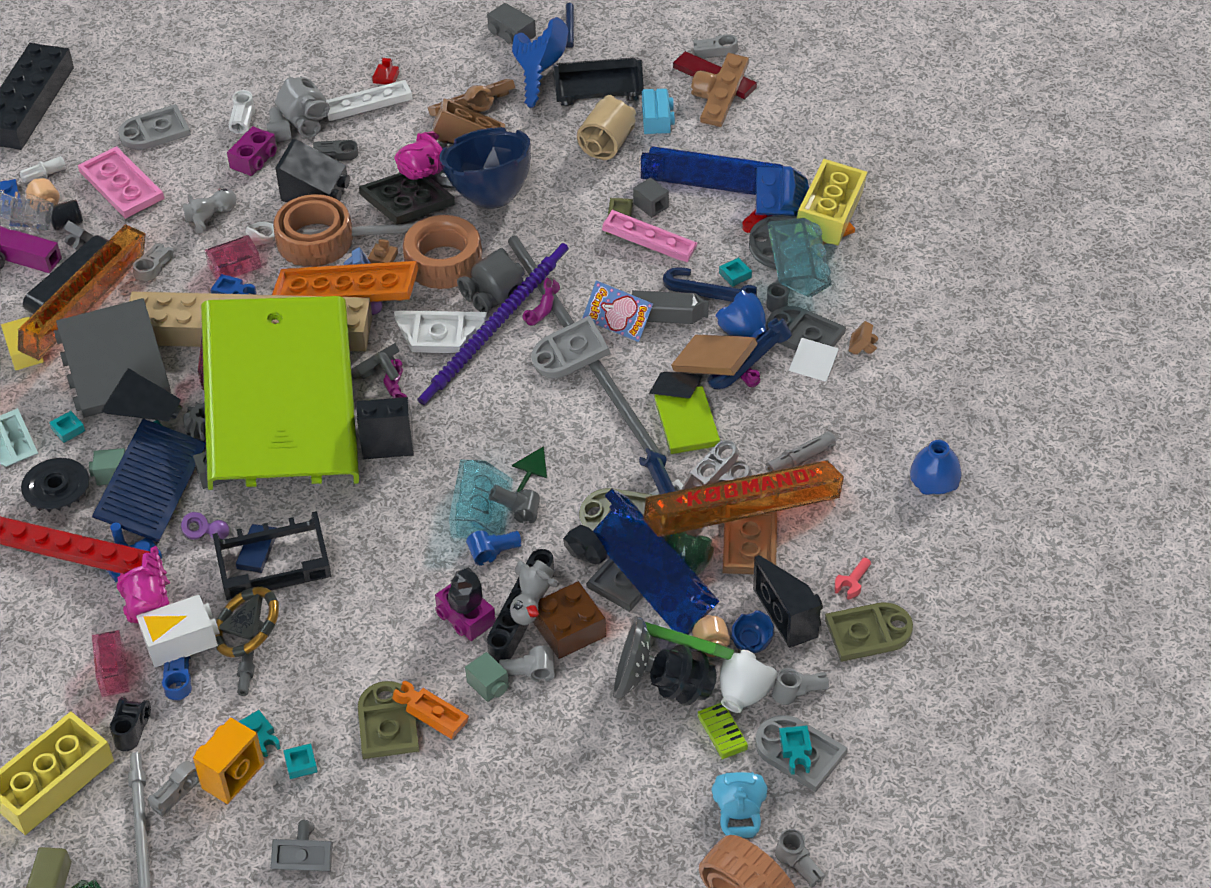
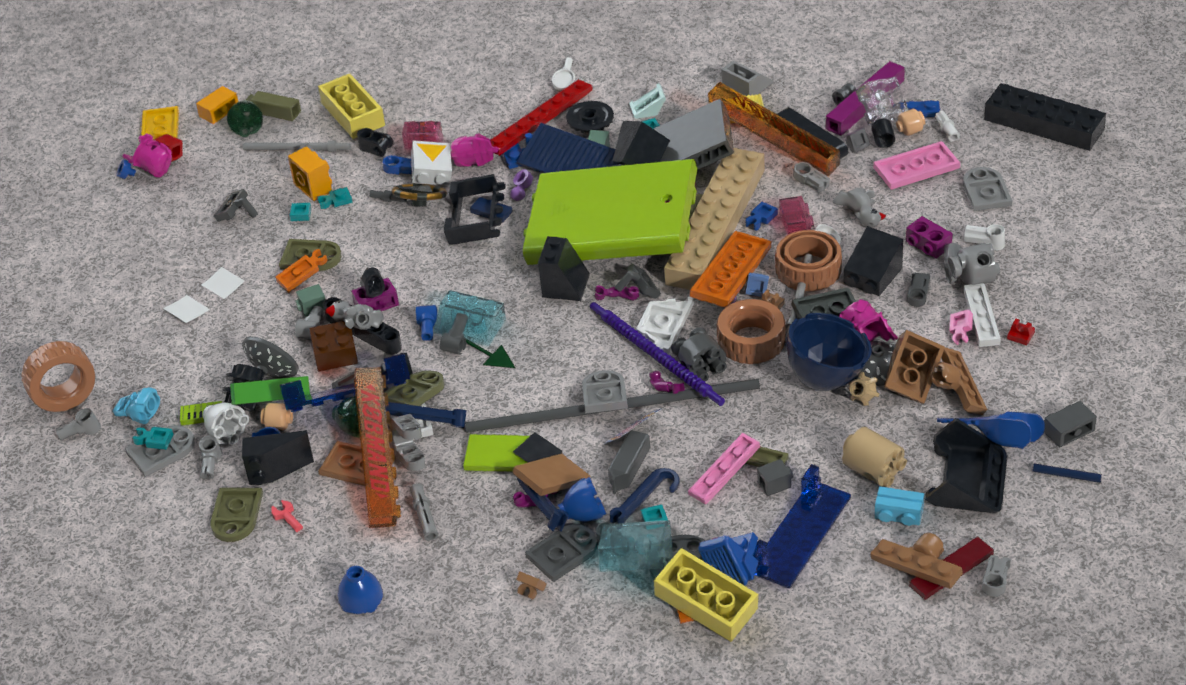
camera: 110 degrees right, 5 degrees down
white sticker [789,338,839,382] -> none
none -> white sticker [163,267,244,323]
none -> bright pink plate [949,309,973,345]

